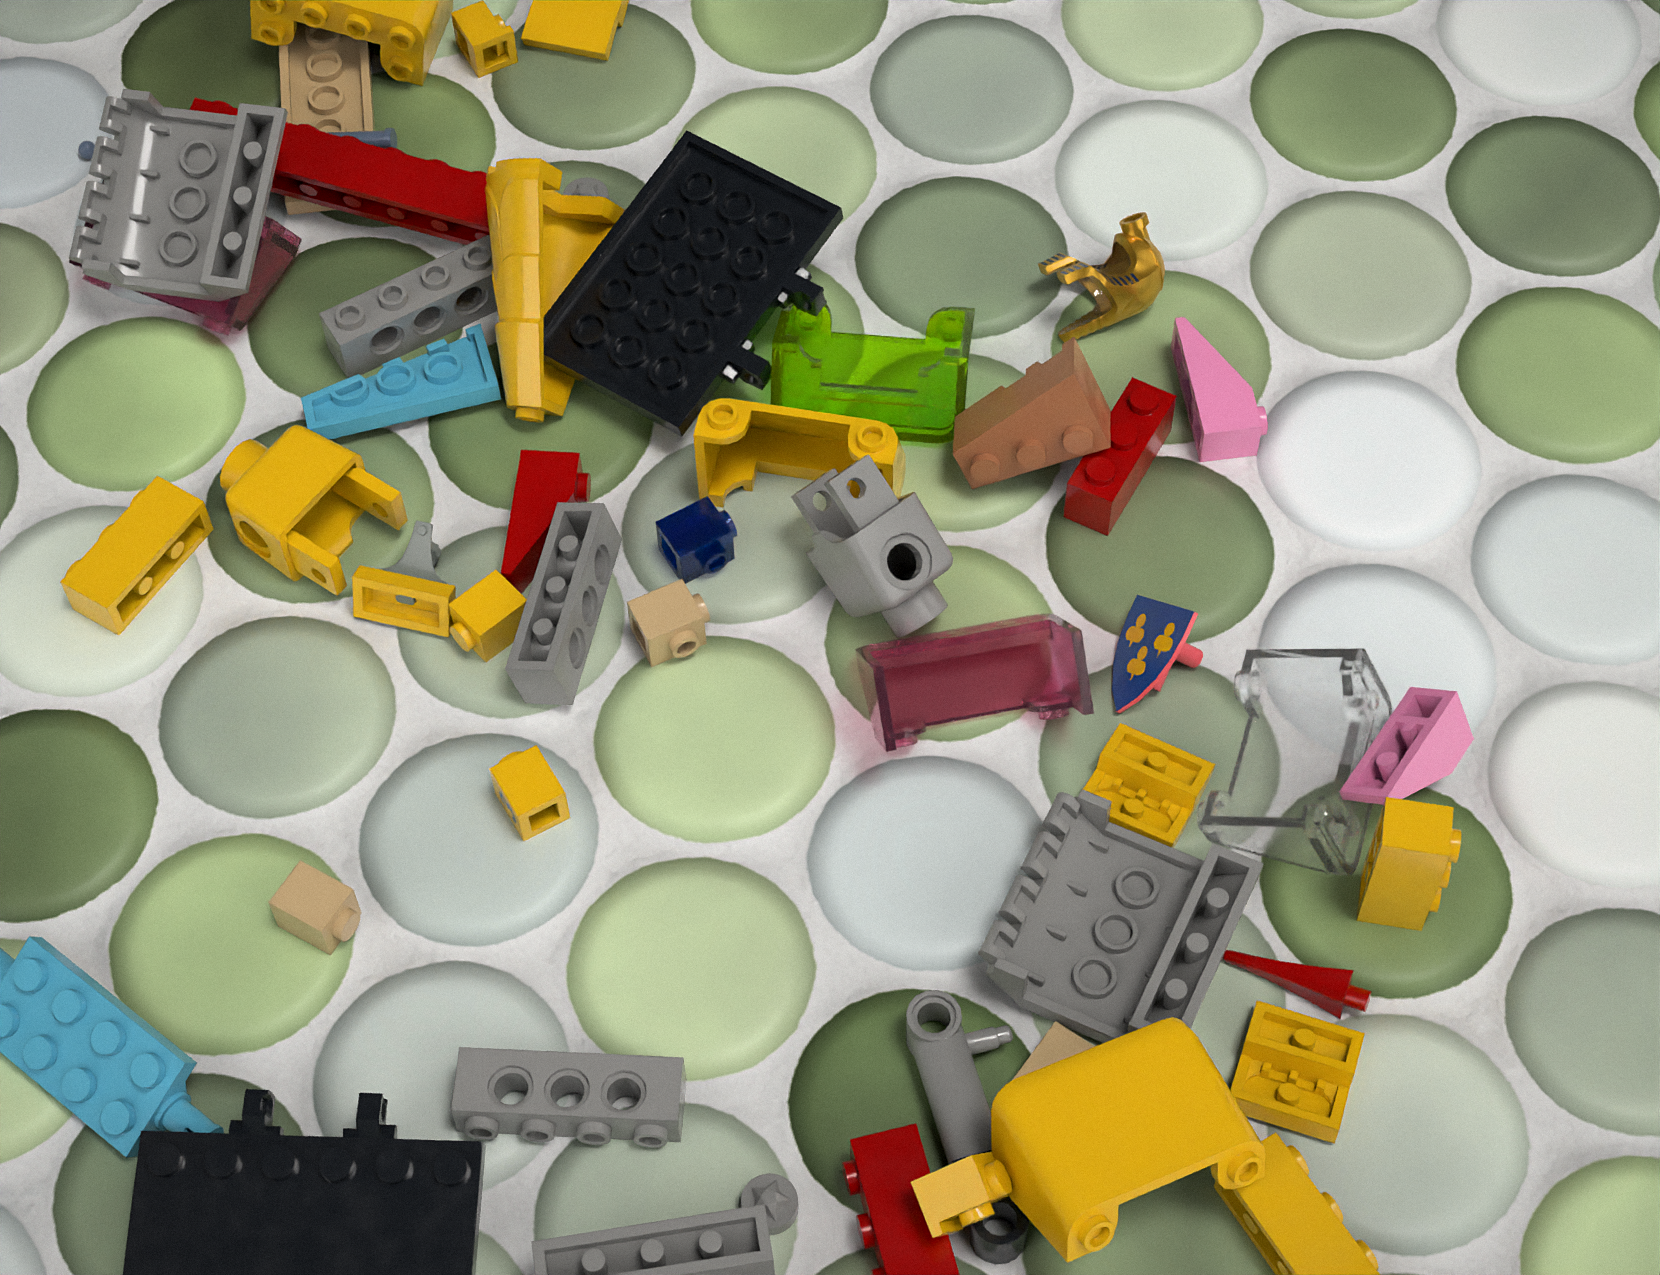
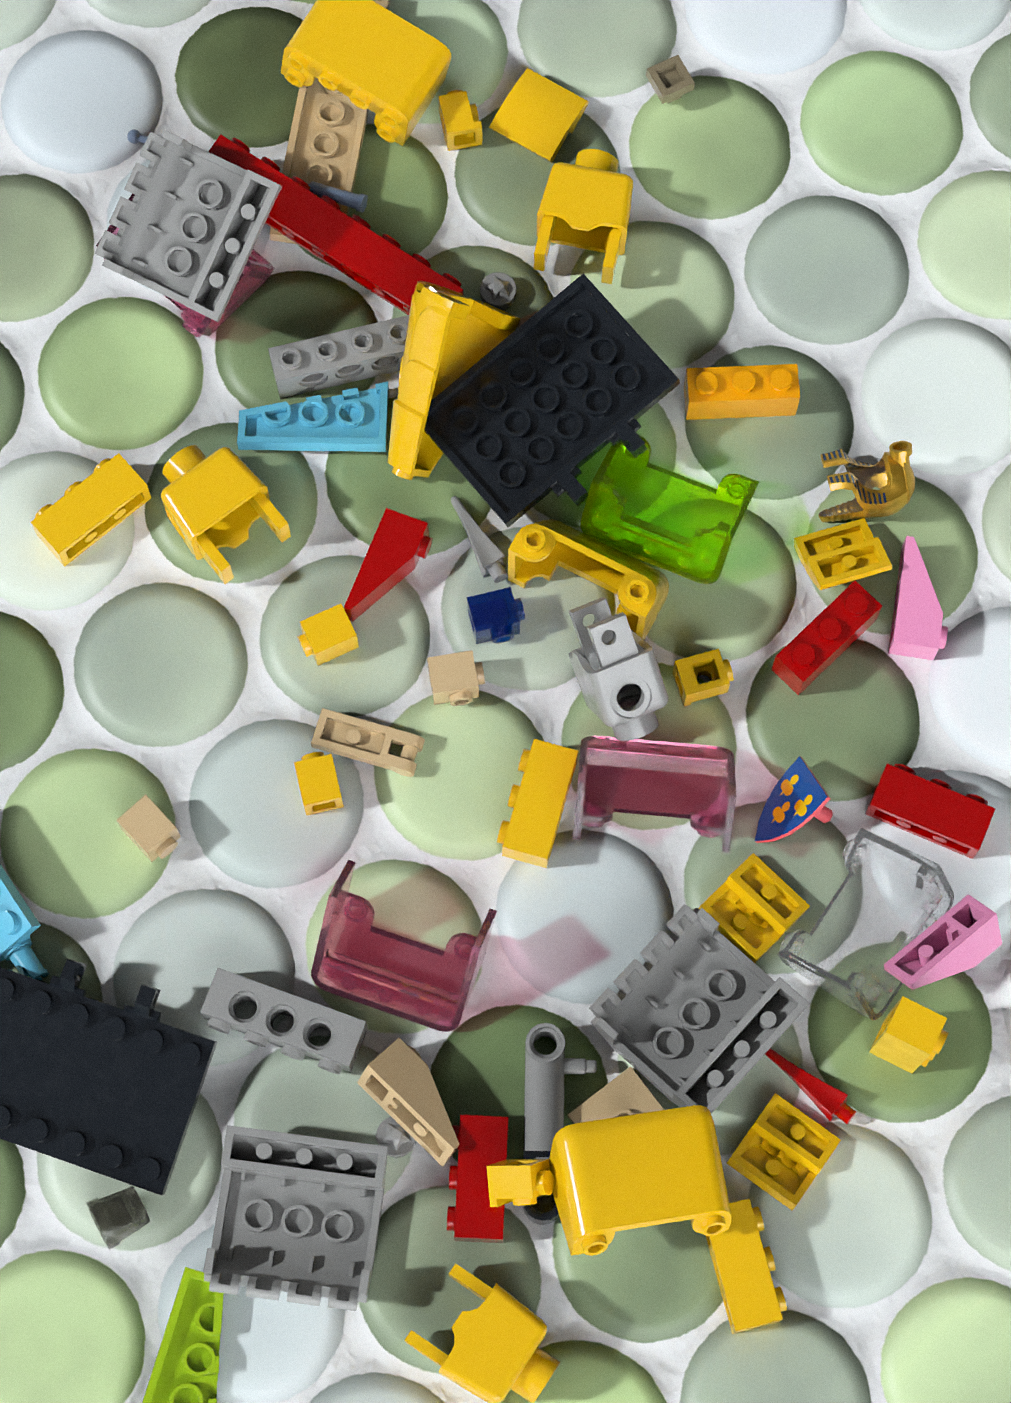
camera: 15 degrees right, 15 degrees up
yellow piece [352,520,456,637] -> none
light grey brick [505,502,622,705] -> none
nougat wedge [953,337,1111,489] -> none
none -> tan plate [311,708,425,777]
none -> clear pink windscreen [311,860,497,1032]
none -> tan slope [357,1038,460,1167]
none -> light grey piece [451,496,508,583]
none -> yellow brick [497,739,578,868]
none -> yellow piece [534,149,633,284]
none -> yellow brick [673,649,734,707]
none -> light orange brick [683,364,800,420]
none -> yellow slope [794,518,892,590]
none -> red brick [865,763,996,859]

